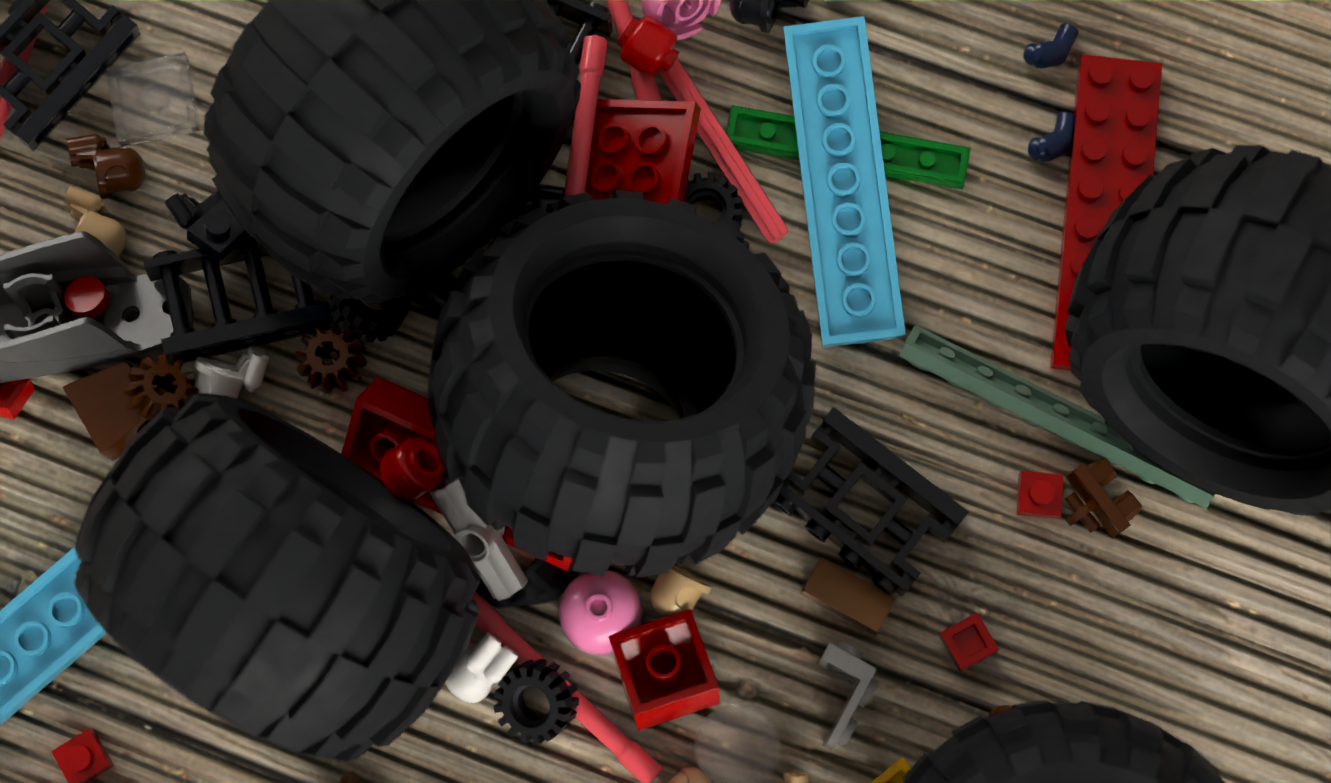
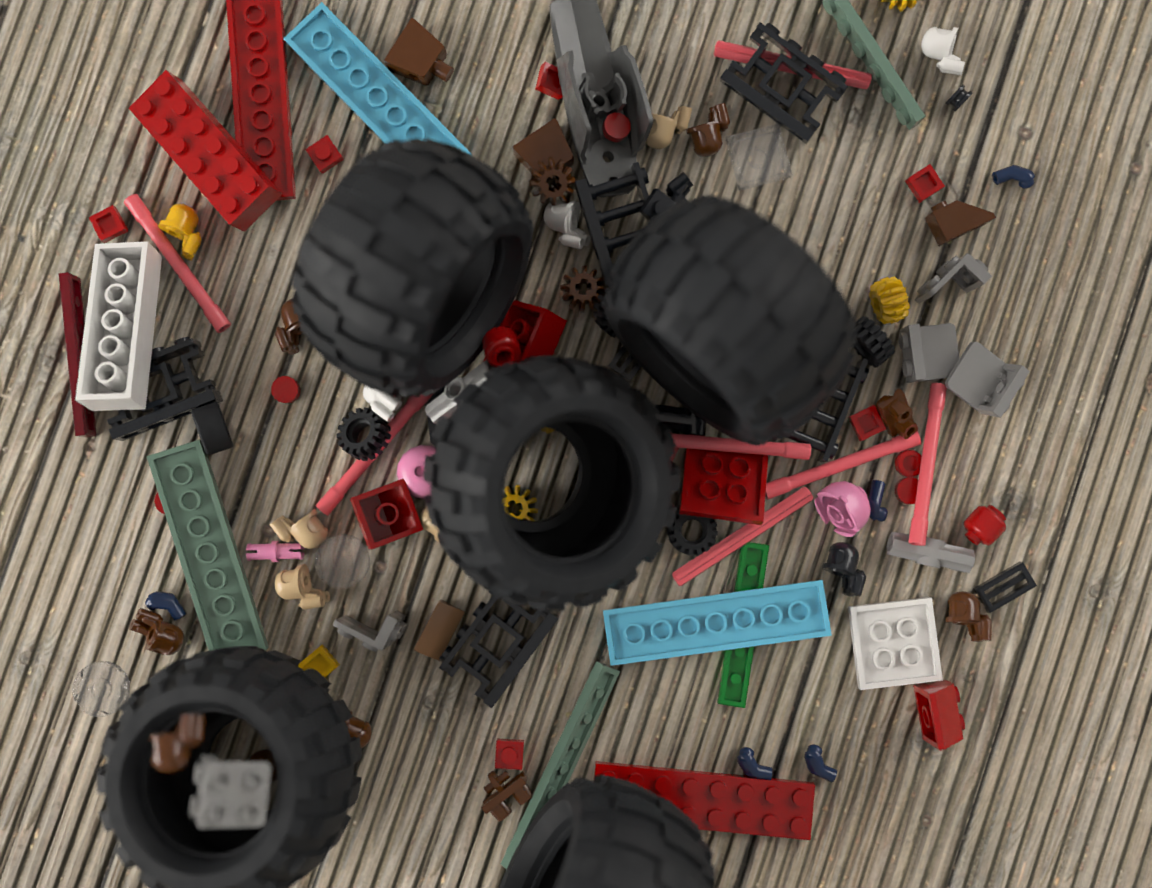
camera: 85 degrees right, 10 degrees up
red head [617,16,680,77] -> none
red plate [938,612,999,672] -> none

